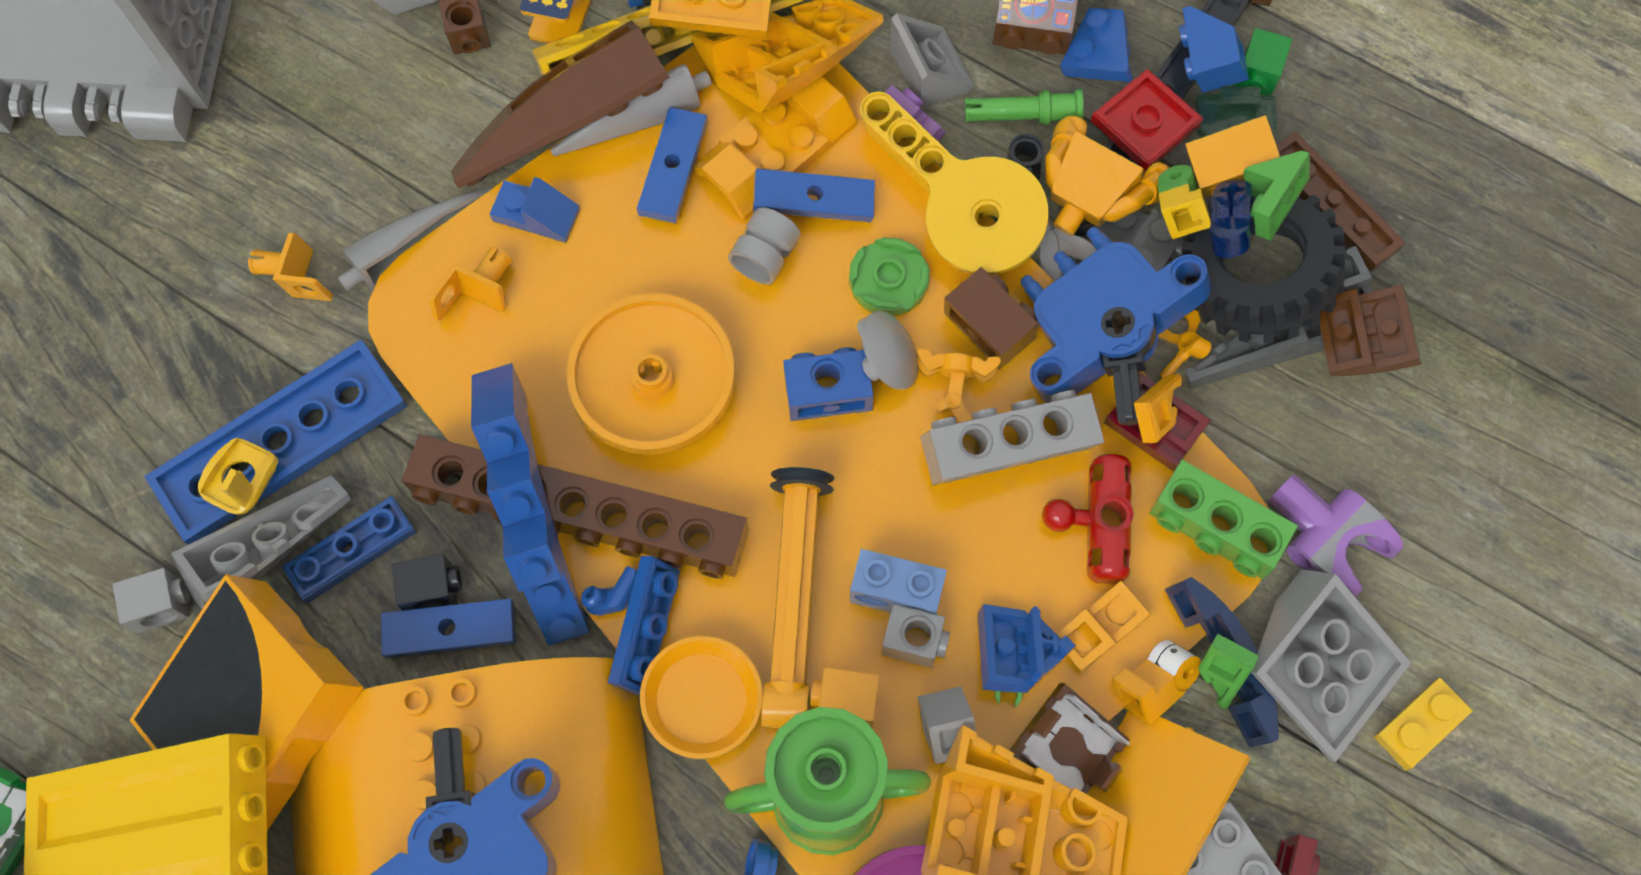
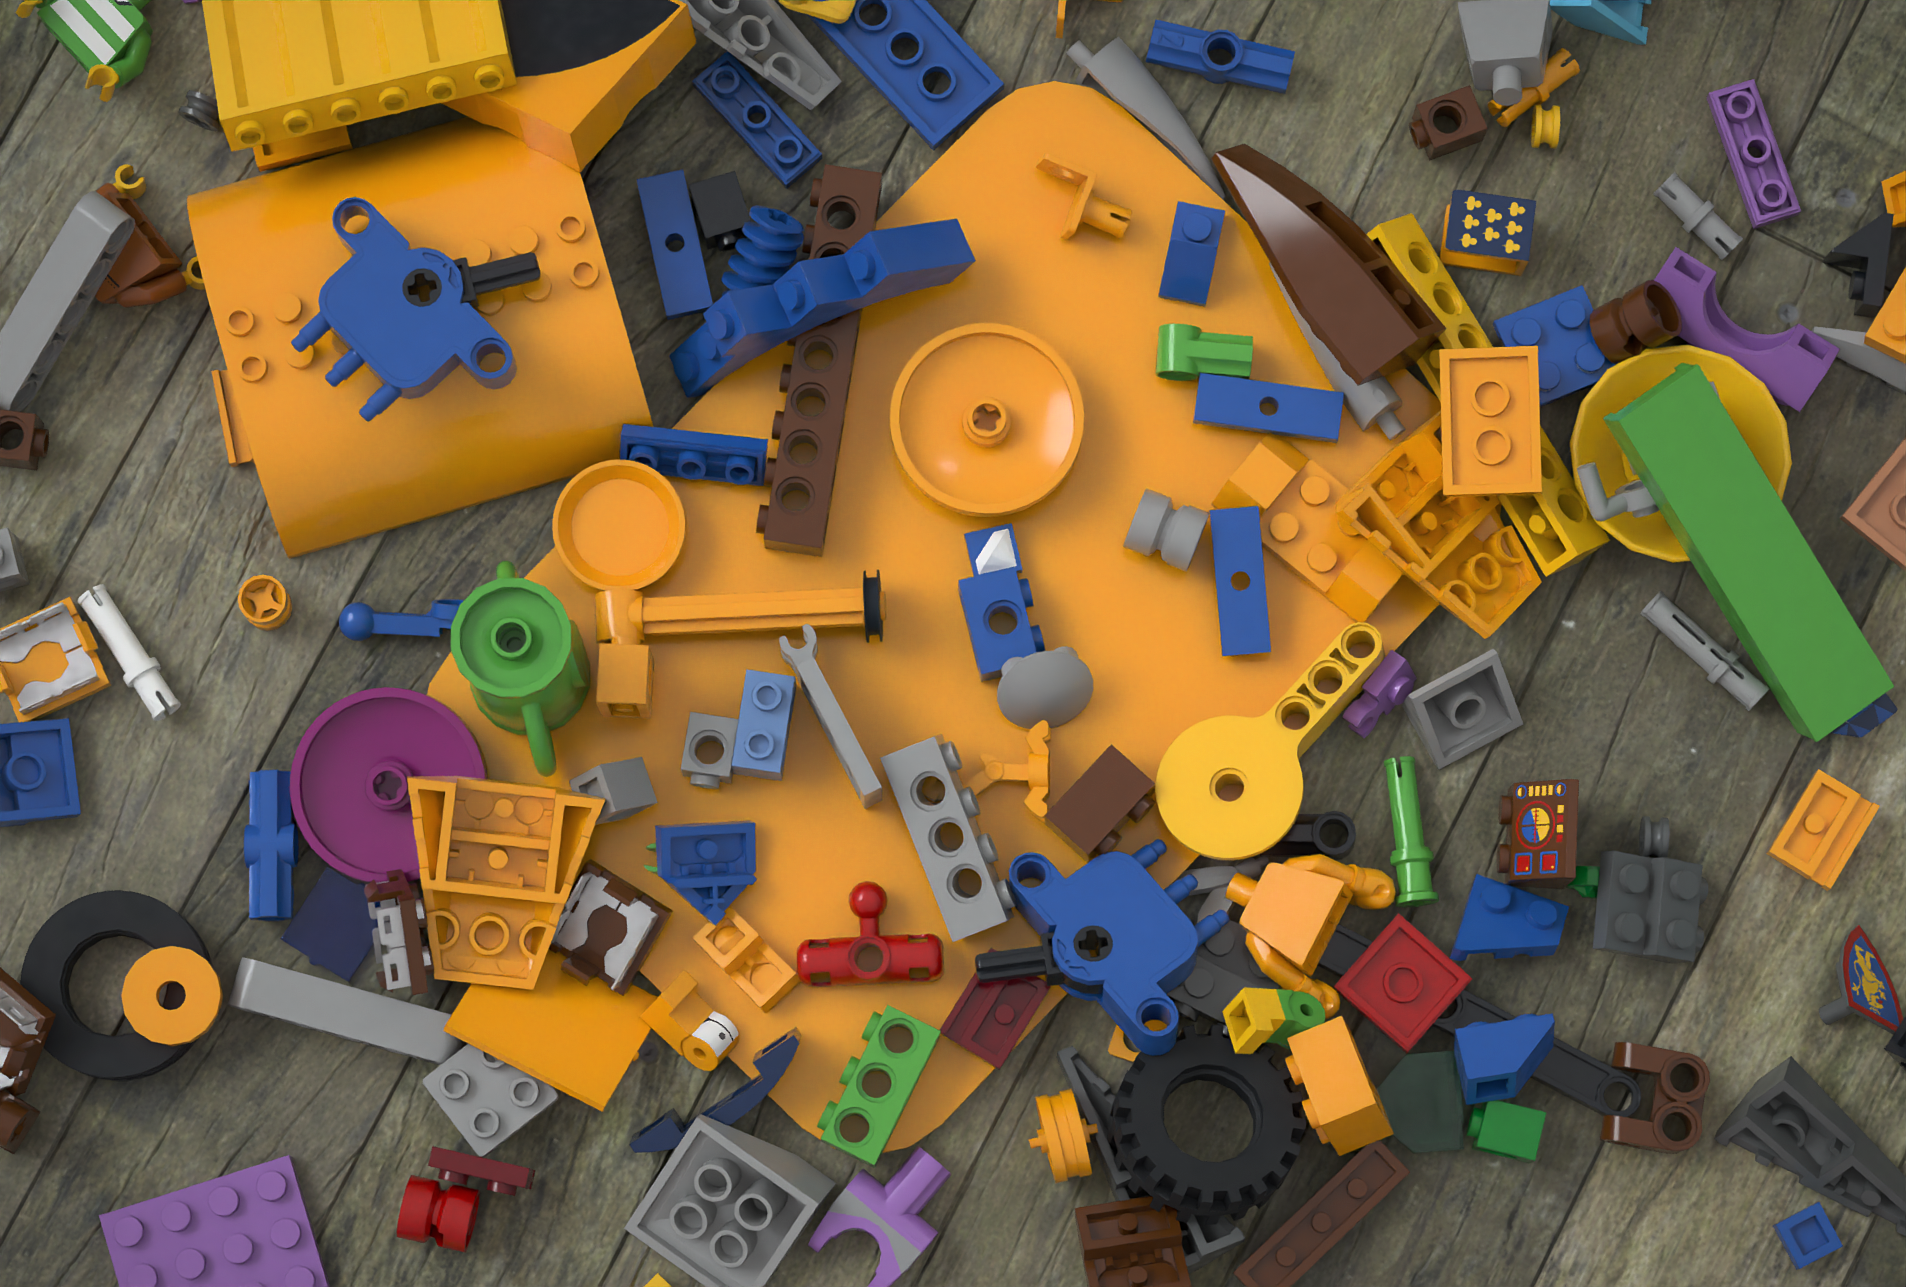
camera: 80 degrees right, 10 degrees up
blue arm [581,566,637,616] -> none
bright green tile [849,237,930,316] -> none
light orange tile [1134,374,1182,443] -> none
light orange hand [1159,331,1211,378] -> none
bright green tile [1198,634,1259,710] -> none
clear blue piece [1210,180,1253,258] -> none
bright green slope [1243,151,1310,241] -> none
none -> blue piece [721,205,804,296]
none -> light grey tile [779,624,882,809]
none -> tile [964,523,1023,577]
none -> light orange wheel [1029,1088,1098,1184]
none -> blue piece [1146,20,1295,94]
none -> bright green piece [1155,324,1253,381]

